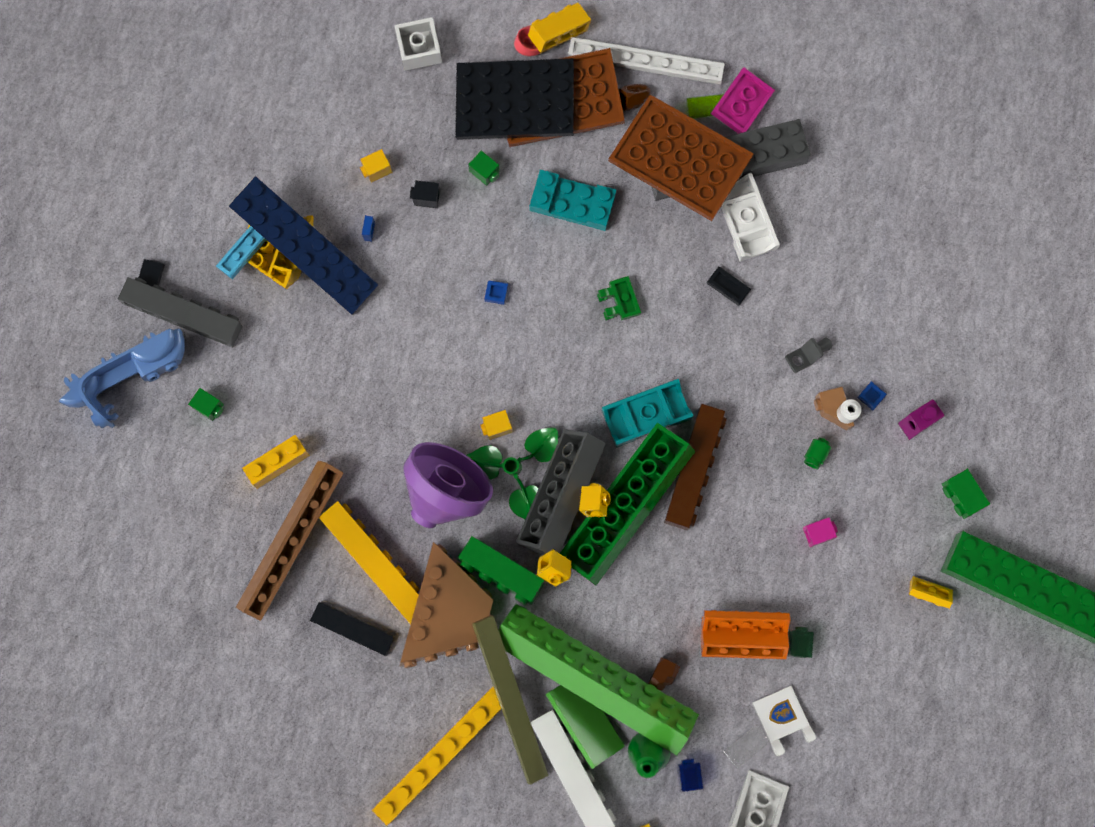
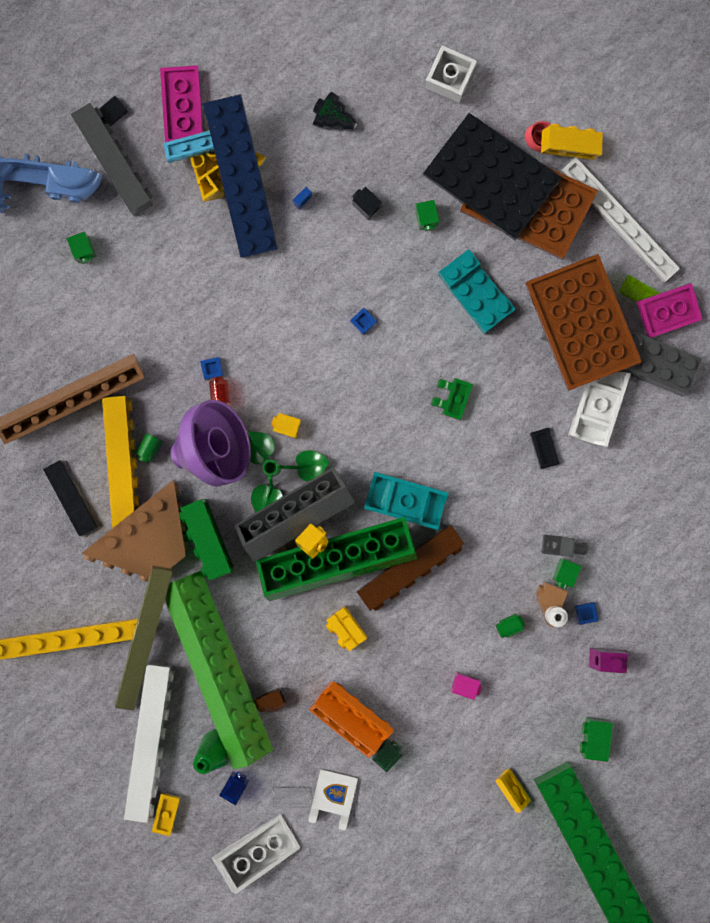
camera: 35 degrees right, 10 degrees up
yellow brick [242,435,310,489] -> none
yellow brick [359,149,392,183] -> none
yellow brick [537,550,572,587] -> none
bright green tile [546,685,625,769] -> none
reddish brown rock [618,84,651,111] -> none
none -> green brick [136,433,164,464]
none -> dark pink plate [160,65,203,142]
none -> blue tile [200,357,223,380]
none -> clear red brick [209,376,230,404]
none -> black rock [313,91,358,131]
none -> yellow brick [325,605,368,651]
none -> green brick [552,558,582,589]

